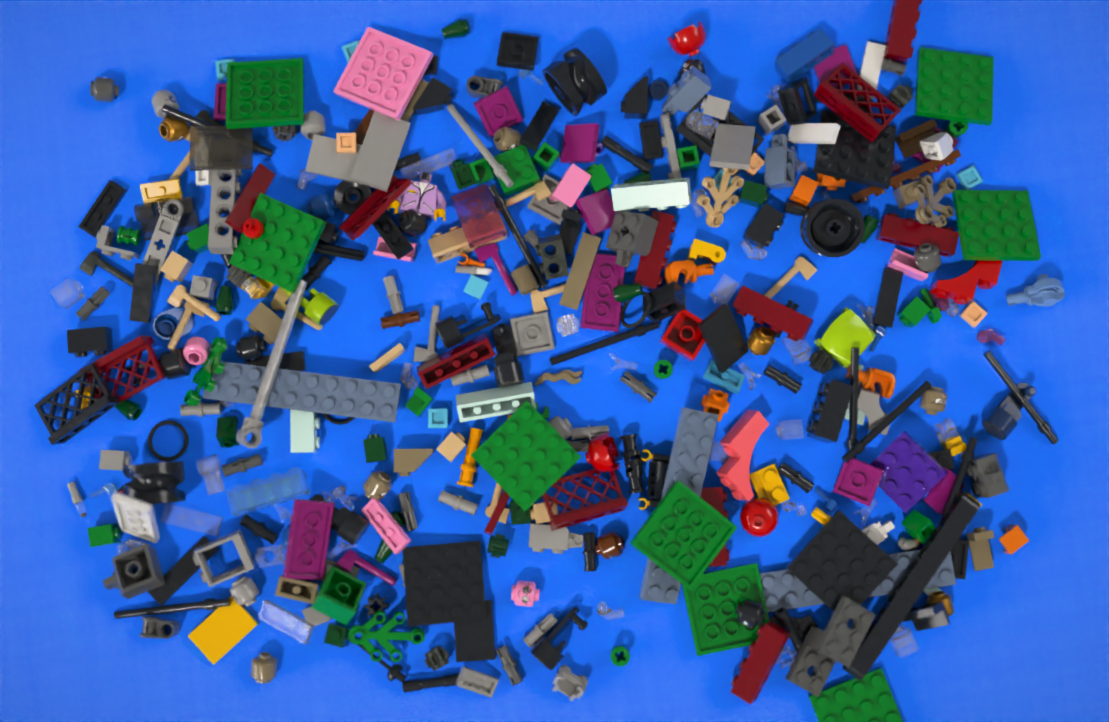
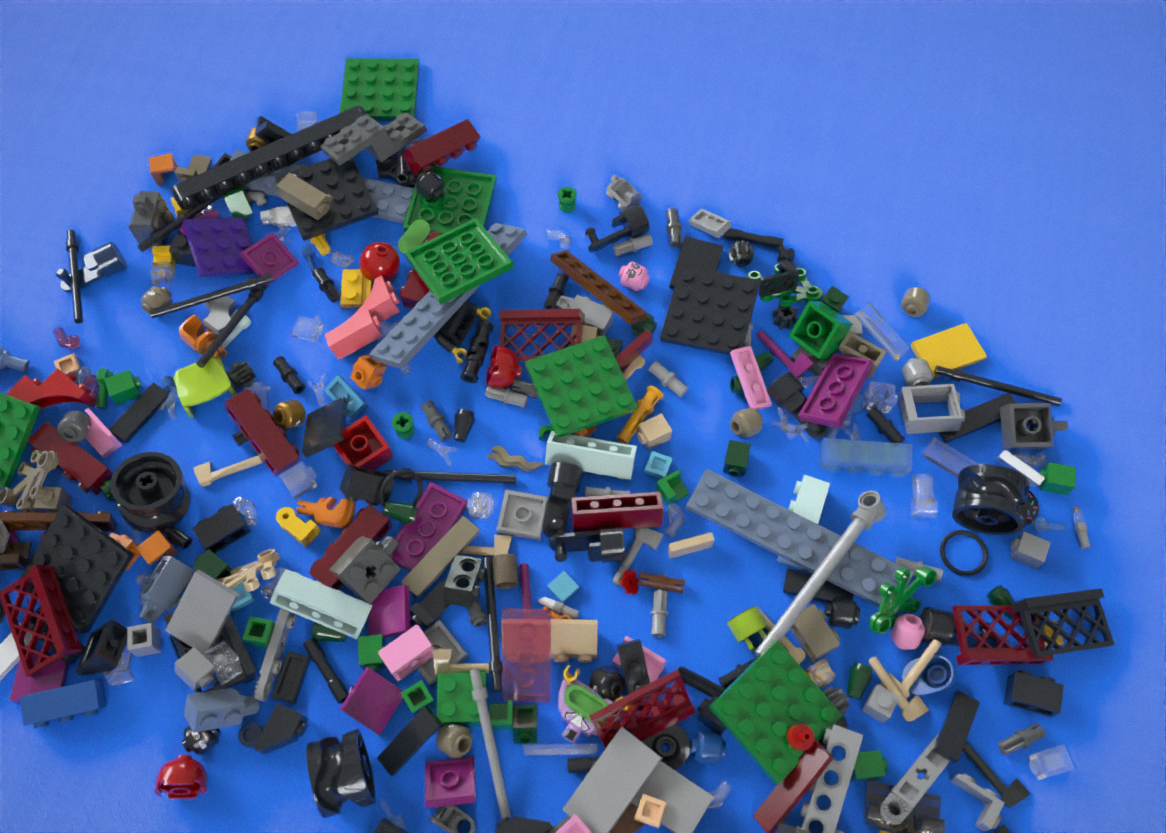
camera: 155 degrees left, 20 degrees down
green bush [117,225,141,246] -> none
dark grey piece [139,616,181,639] -> none
tan brick [160,251,193,283] -> none
dark green bracket [216,416,240,448] -> none
dark grey pin [222,453,263,477] -> none
dark tan slope [394,449,434,476] -> none
dark grey axle [398,492,418,531] -> none
light grey head [548,416,572,440] -> none
reddish brown head [595,531,625,559] -> none
white tile [787,123,840,144] -> none
black brick [806,379,854,444] -> none
none -> dark tan brick [277,172,333,220]
none -> bright green tile [398,219,432,254]
none -> black cone [453,409,476,442]
none -> reddish brown plate [550,250,647,325]
none -> bright green tile [564,685,608,723]
none -> red plant [620,569,639,595]
none -> black bracket [759,259,799,297]

